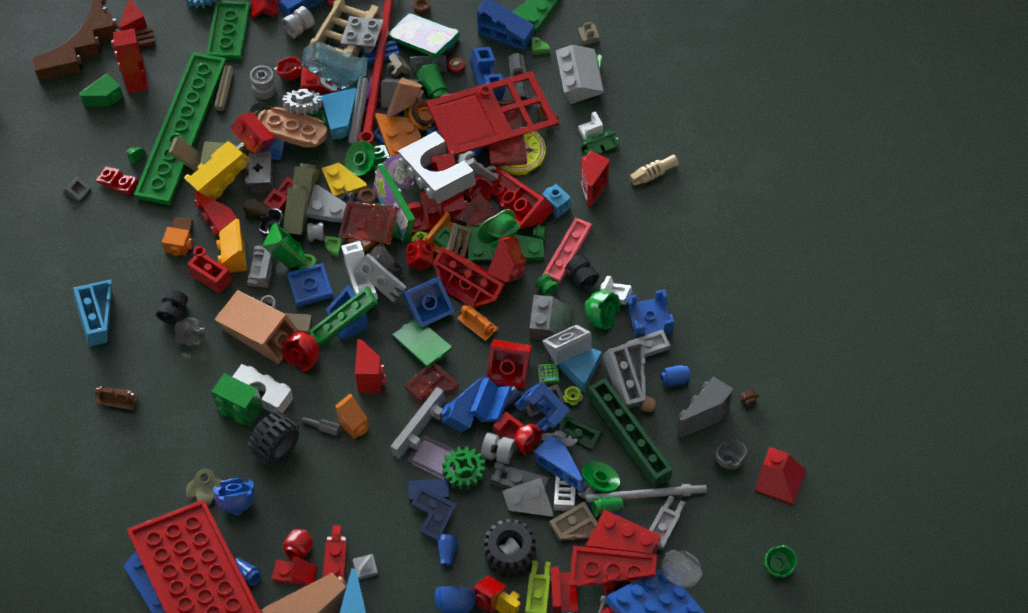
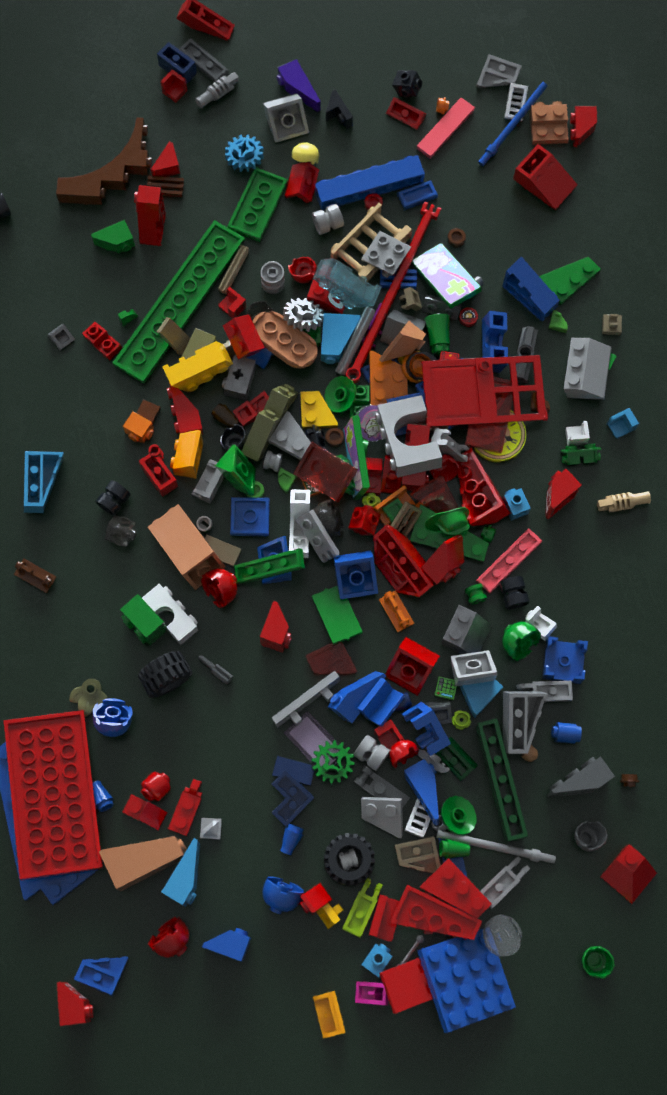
camera: 15 degrees right, 15 degrees up
orange slope [335,394,369,439] -> none
none -> red panel [219,287,246,318]
none -> dark azure panel [607,408,639,439]

